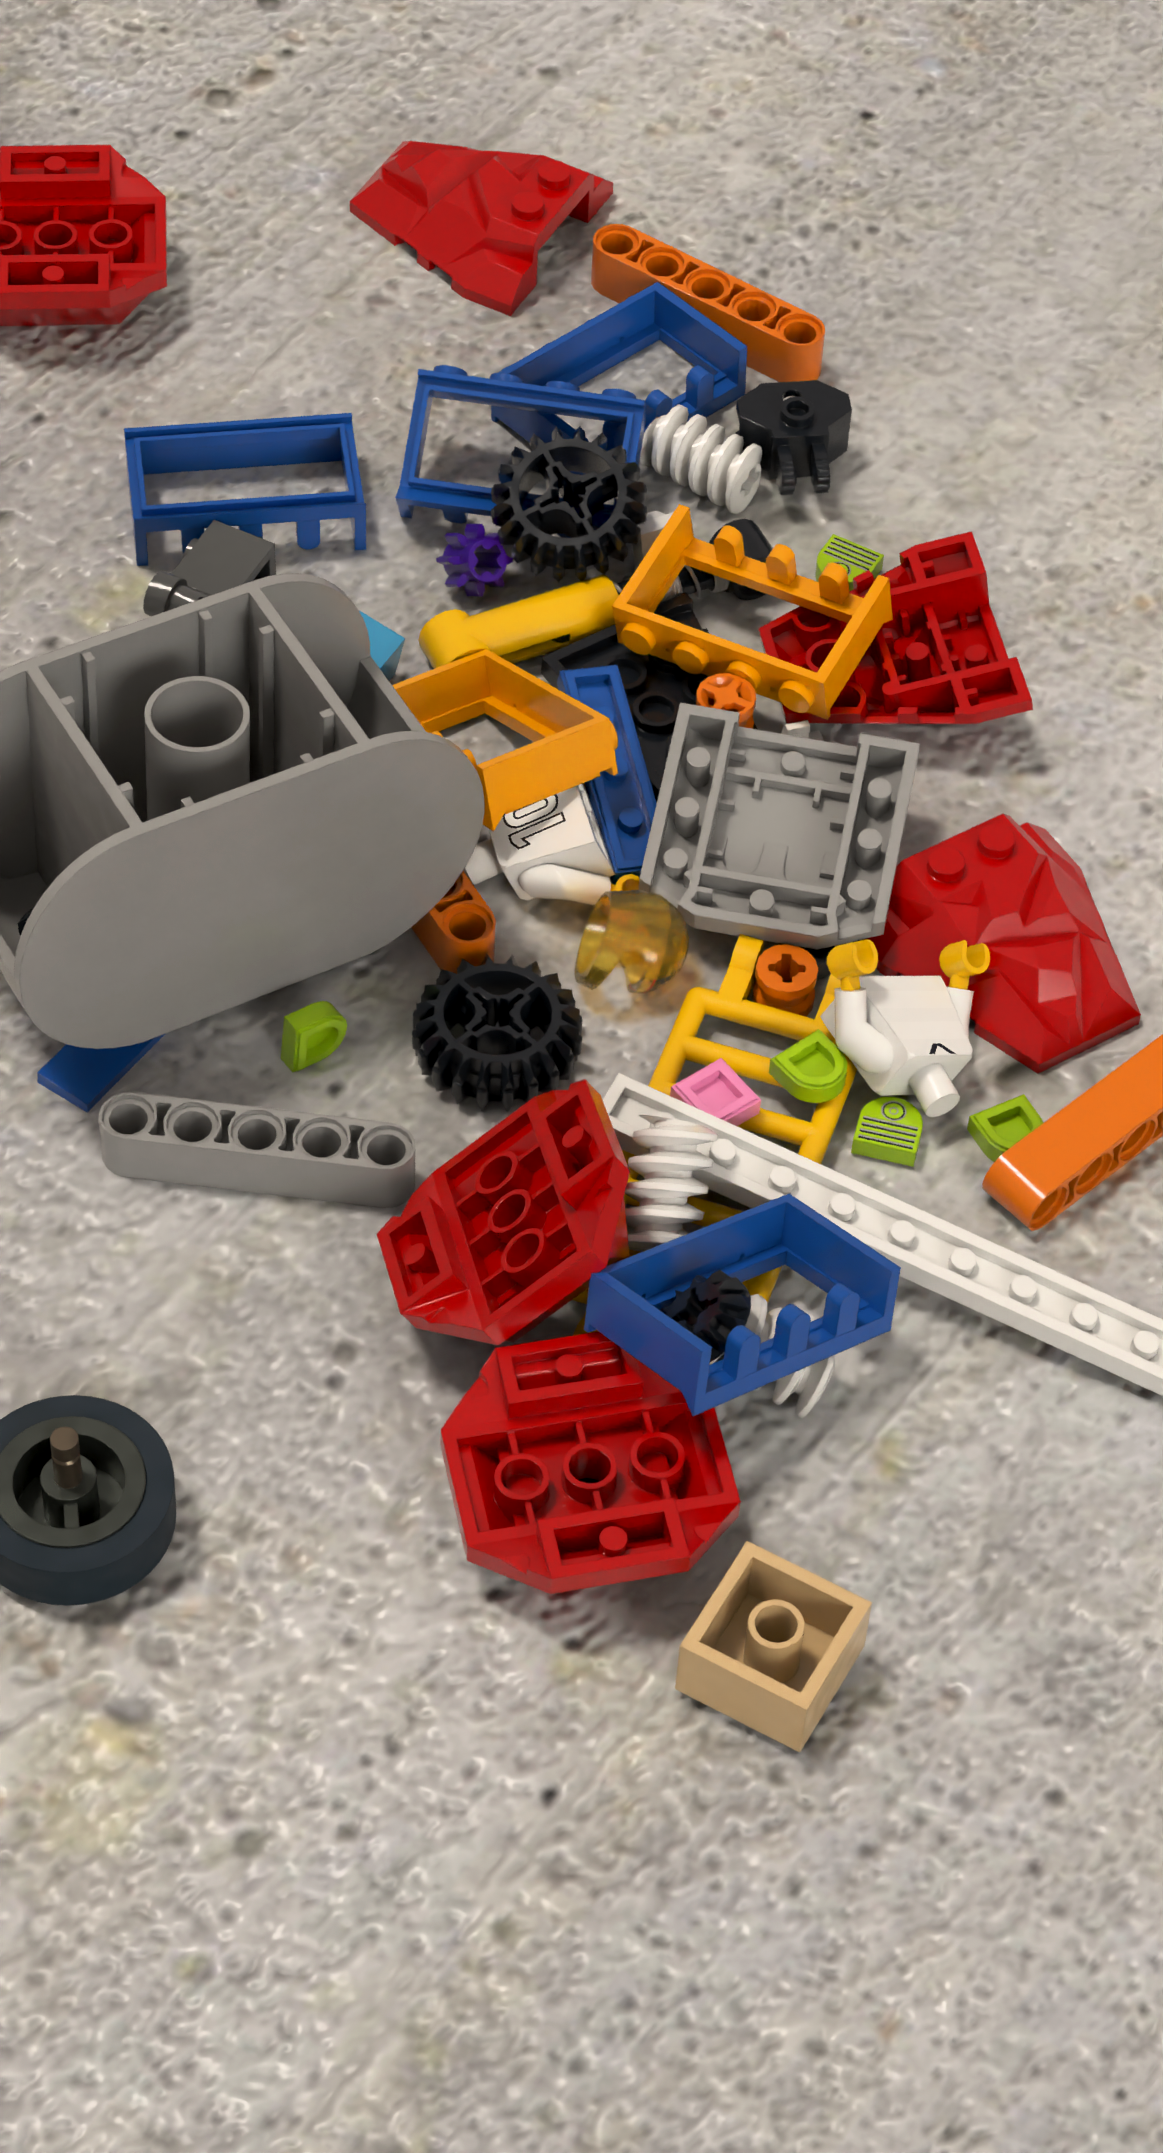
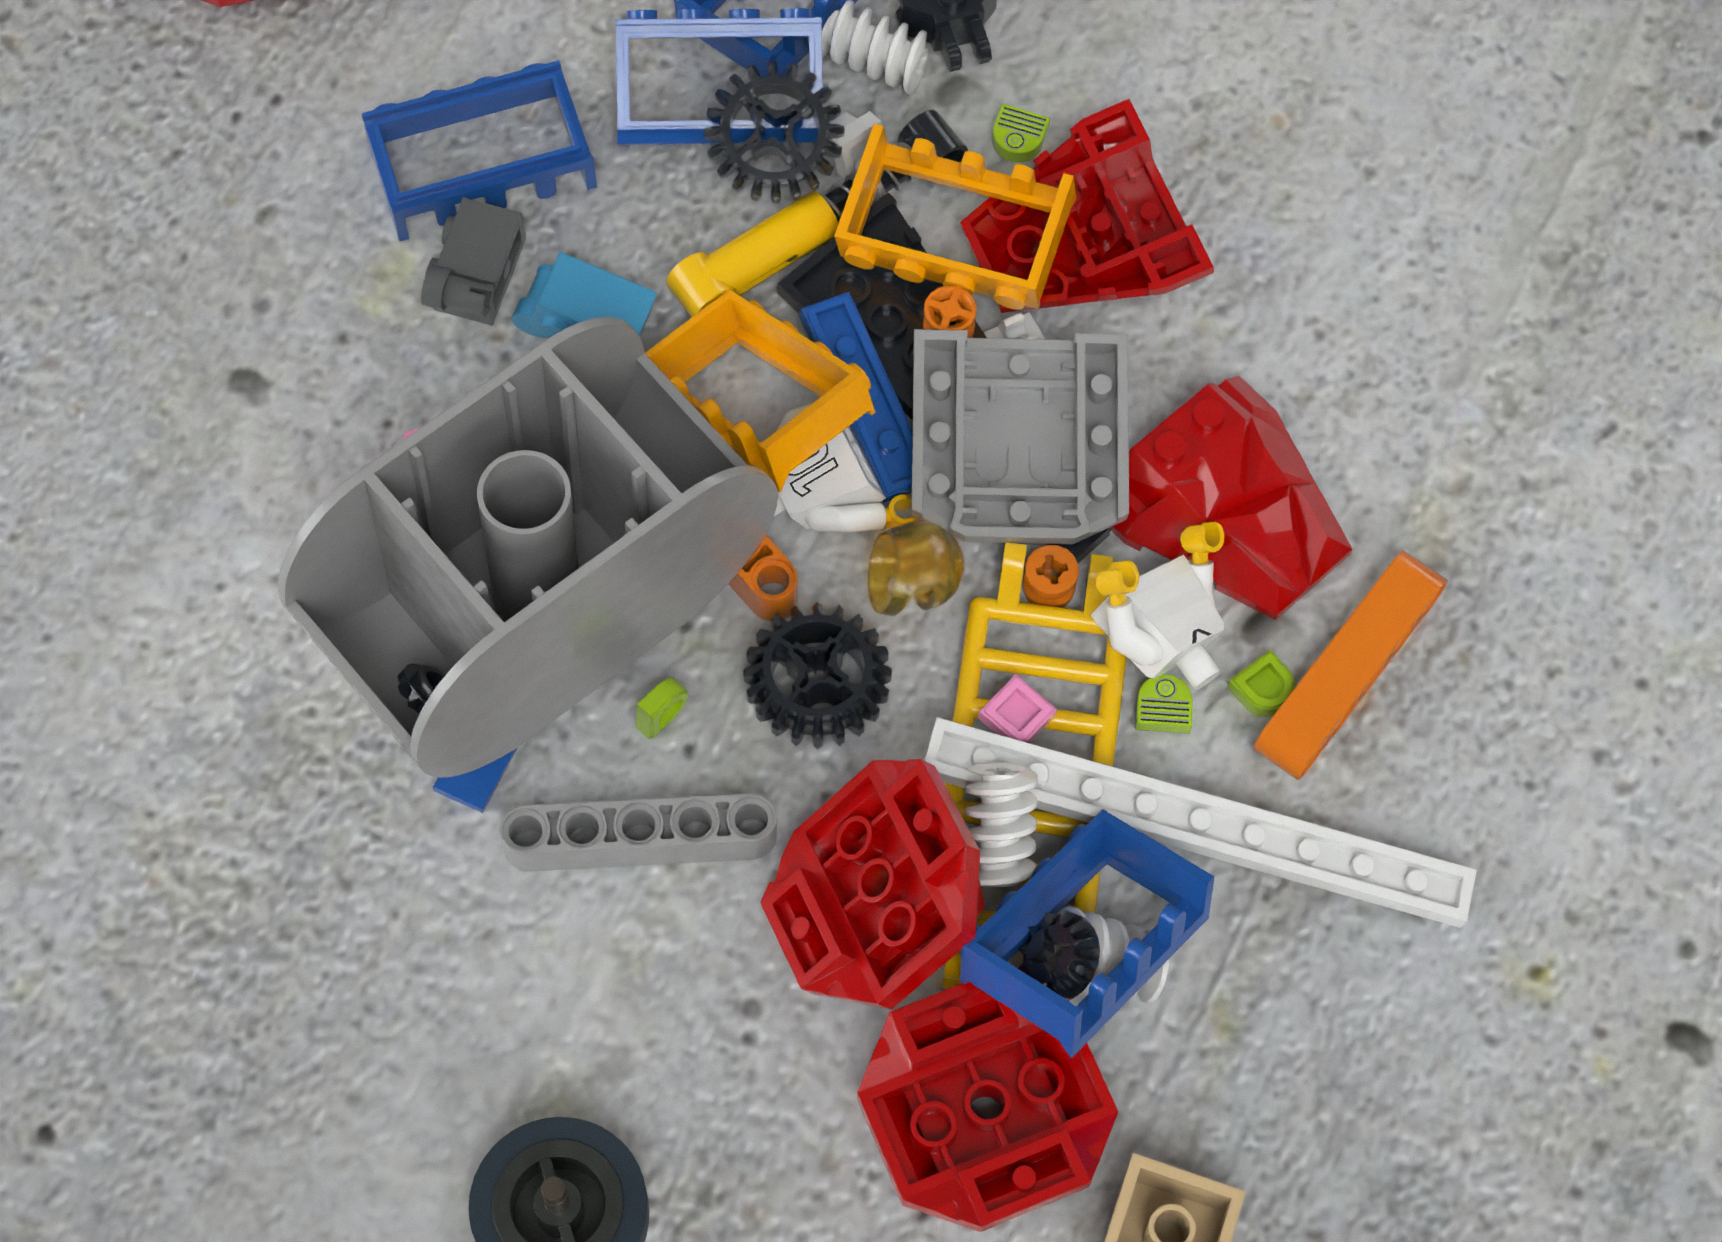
camera: 10 degrees left, 15 degrees up
dark purple gear [436,524,513,597] -> none
lime tile [769,1029,847,1103] -> none

